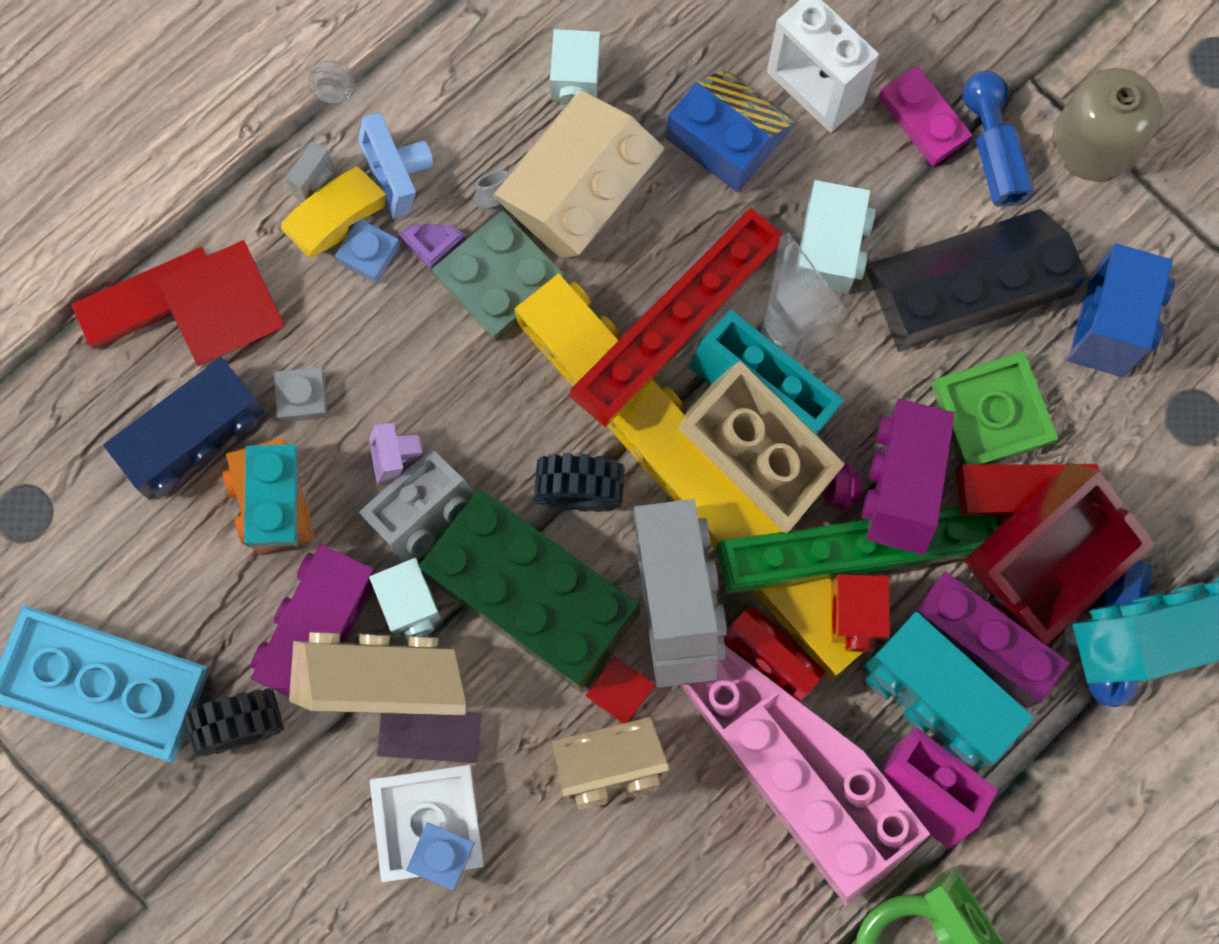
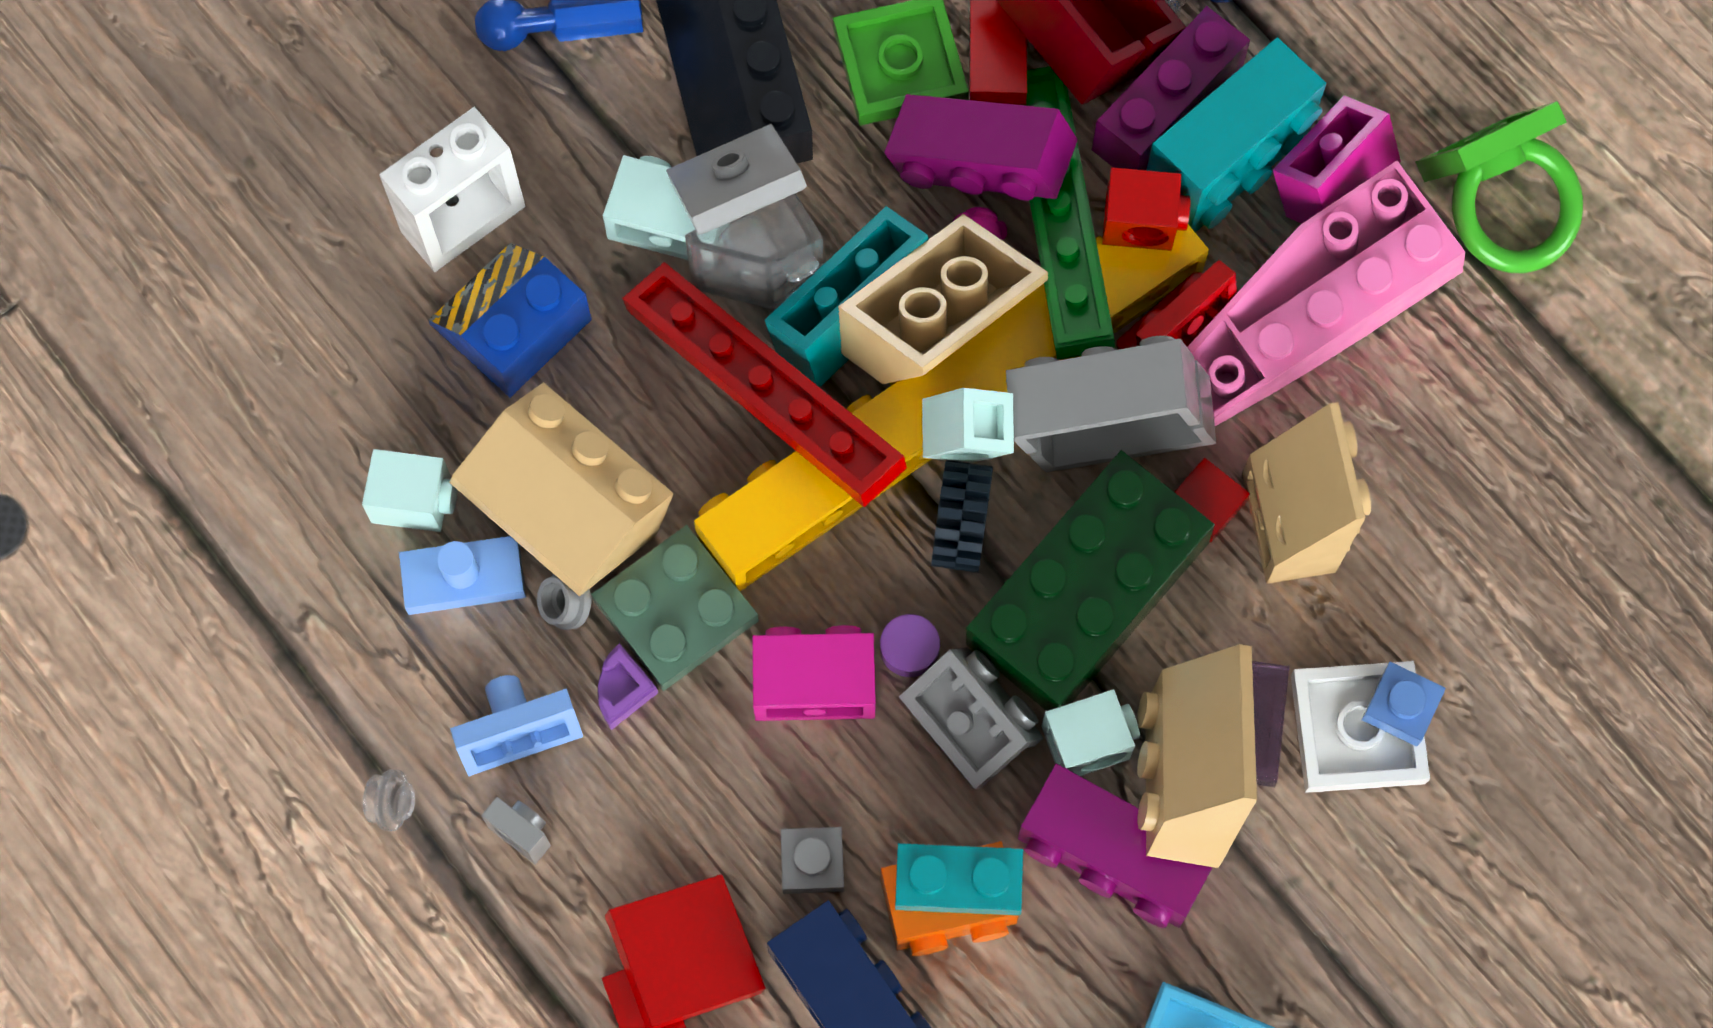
camera: 85 degrees left, 5 degrees down
black tyre [184,688,284,757] -> none
yellow slope [281,166,387,258] -> none
medium blue plate [334,219,401,284] -> none
lavender tile [368,422,423,485] -> none
dark pink plate [878,66,973,167] -> none
none -> light blue tile [399,536,526,615]
none -> light grey plate [666,124,807,235]
none -> dark pink brick [752,625,875,721]
none -> medium lavender tile [880,614,940,677]
none -> light aqua brick [922,388,1014,463]

